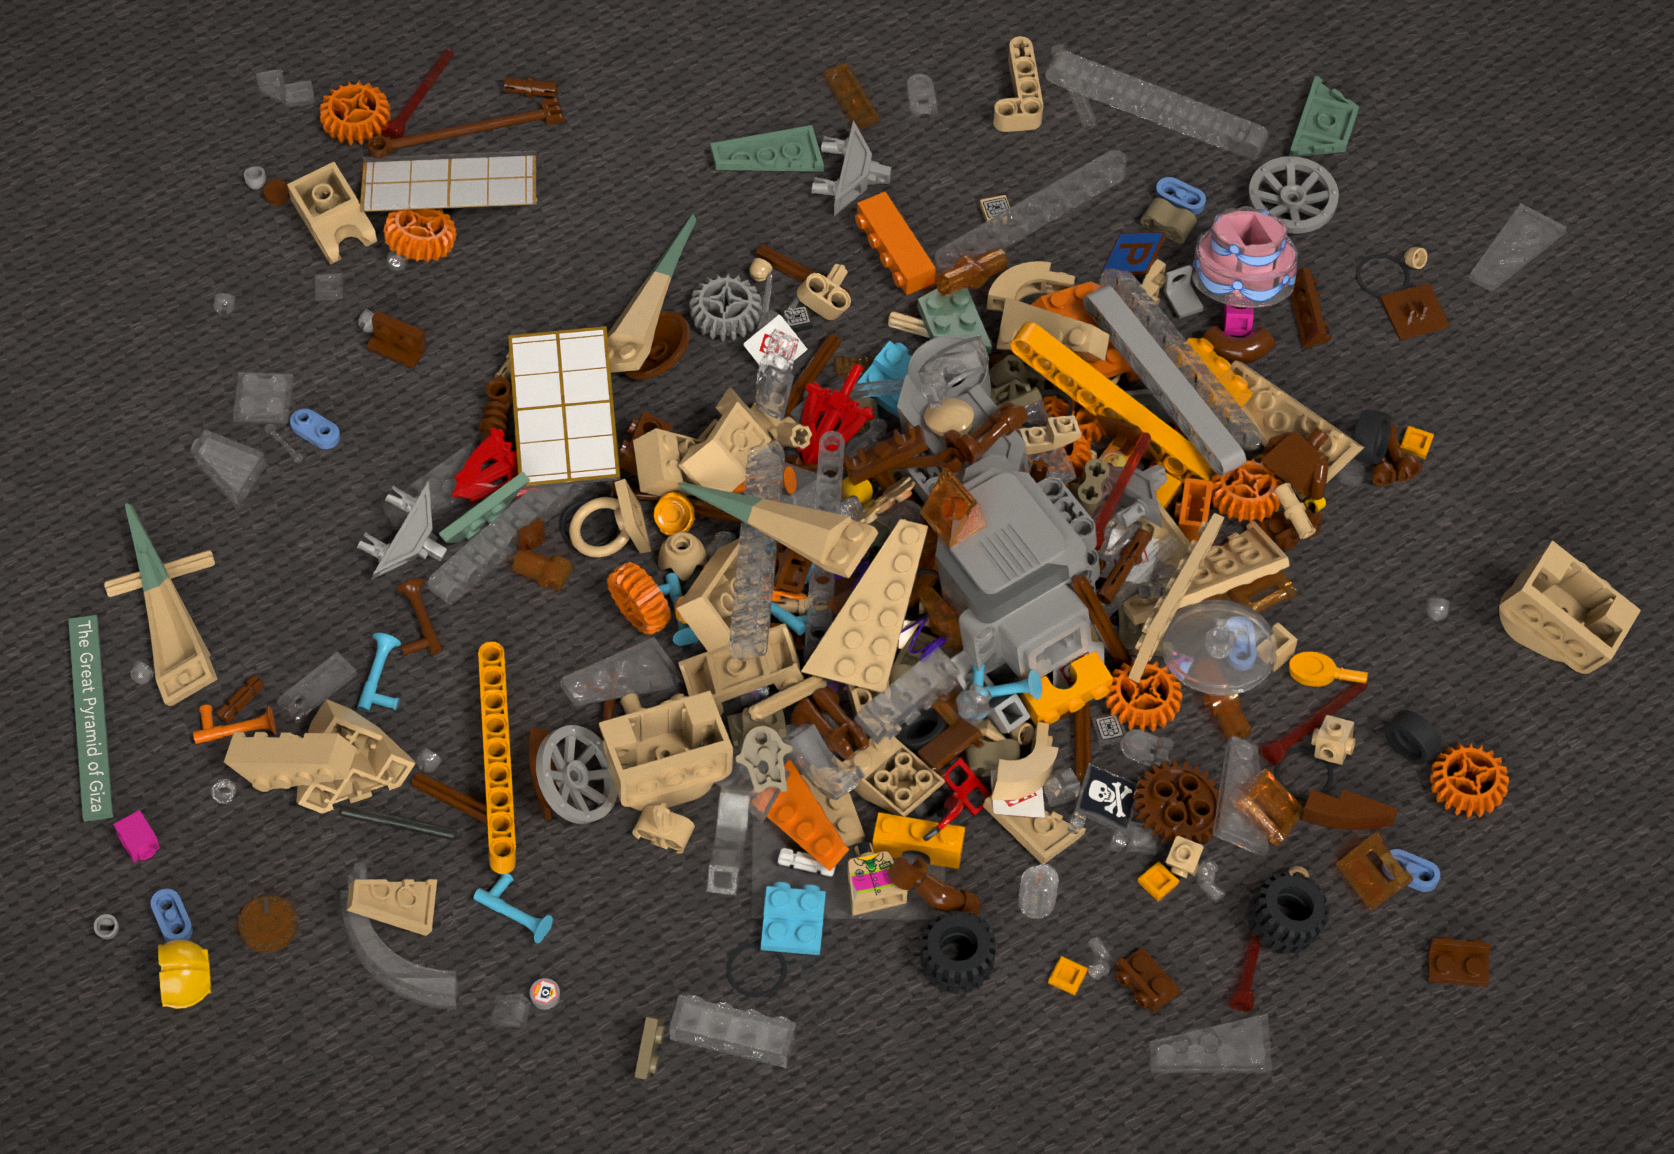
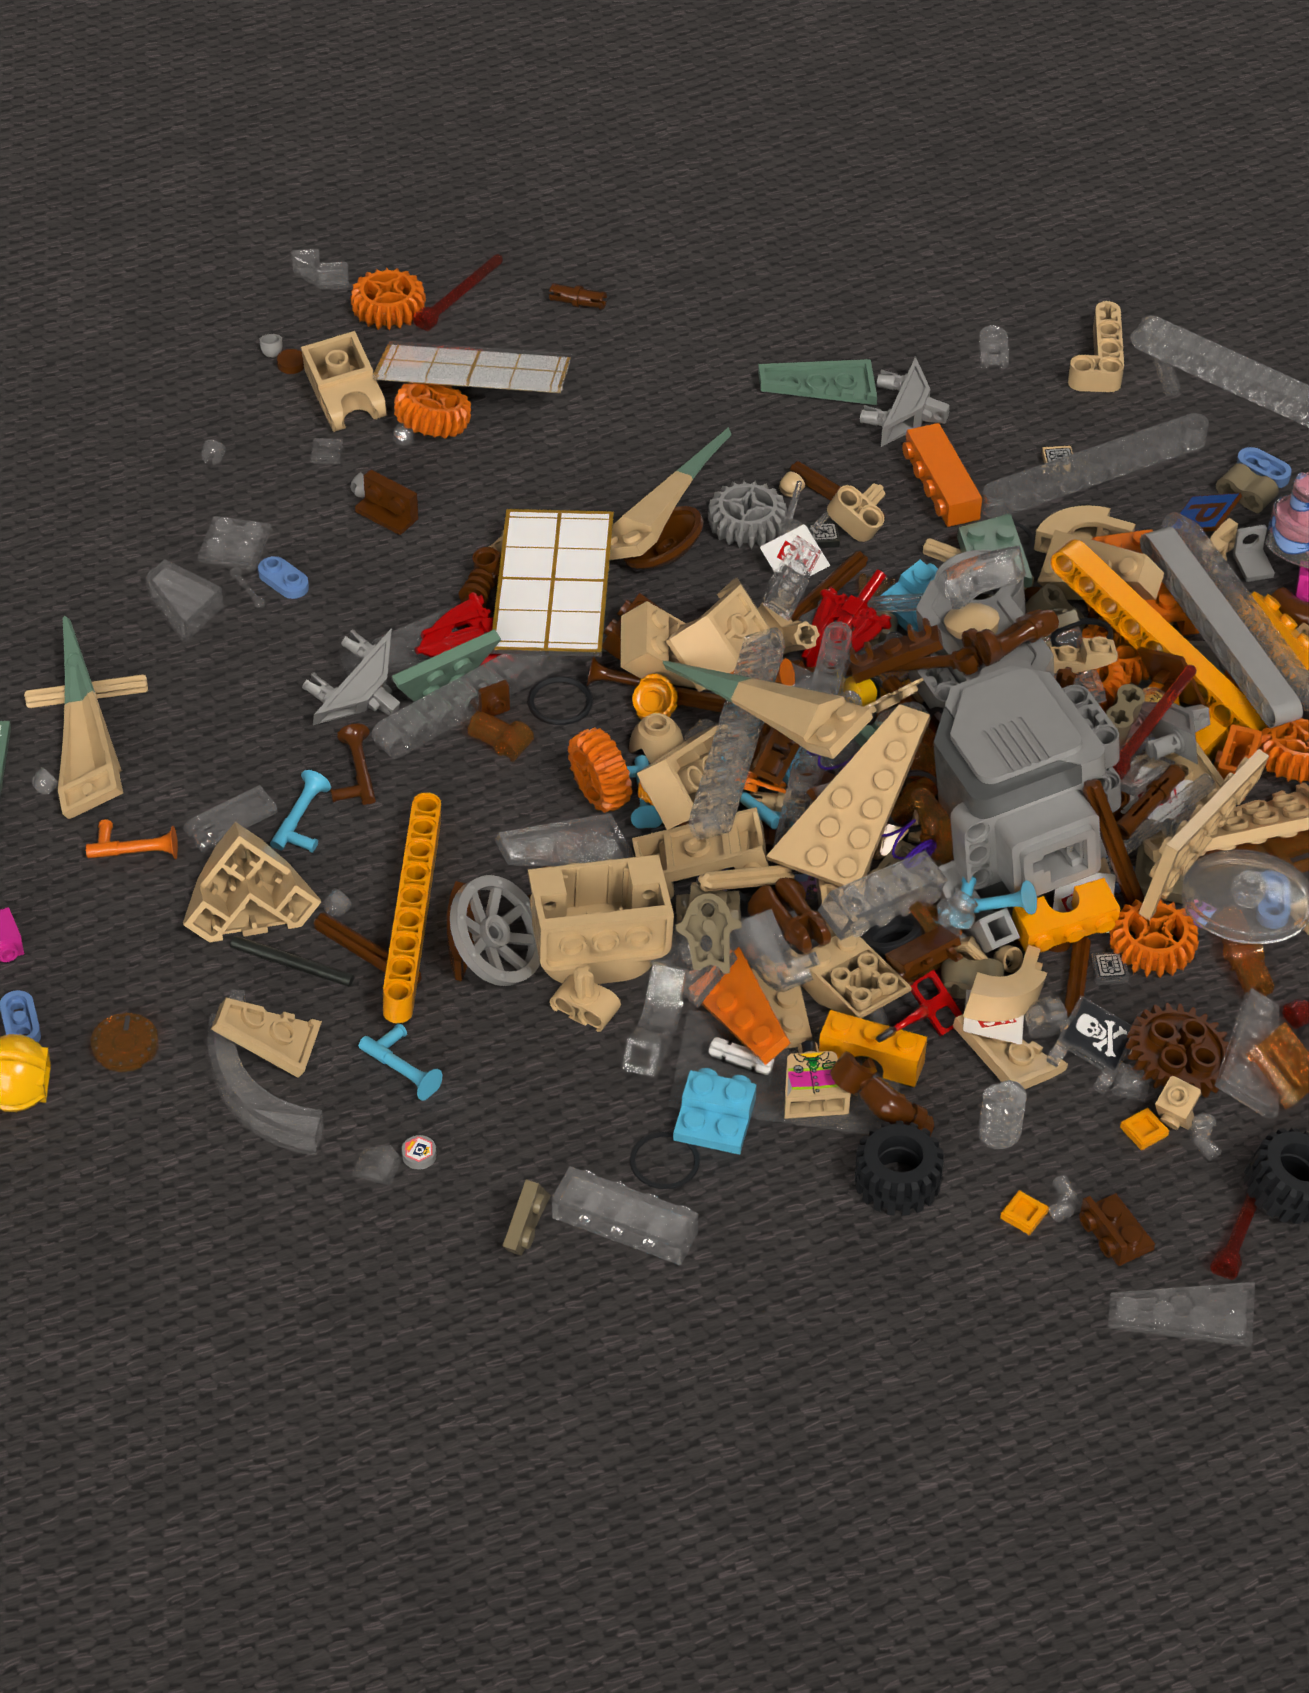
camera: 10 degrees right, 10 degrees down
clear hinge [211,779,236,804] -> none
reddish brown axle [217,675,264,723] -> none
tan wedge [224,732,357,792] -> none
reddish brown hinge [368,98,565,159] -> none
tan tile [569,479,651,557] -> none
clear orange tile [823,63,880,130] -> none
clear orange slope [920,468,988,548] -> none
clear orange piece [935,248,1009,296] -> none
clear plate [1120,729,1174,768] -> none

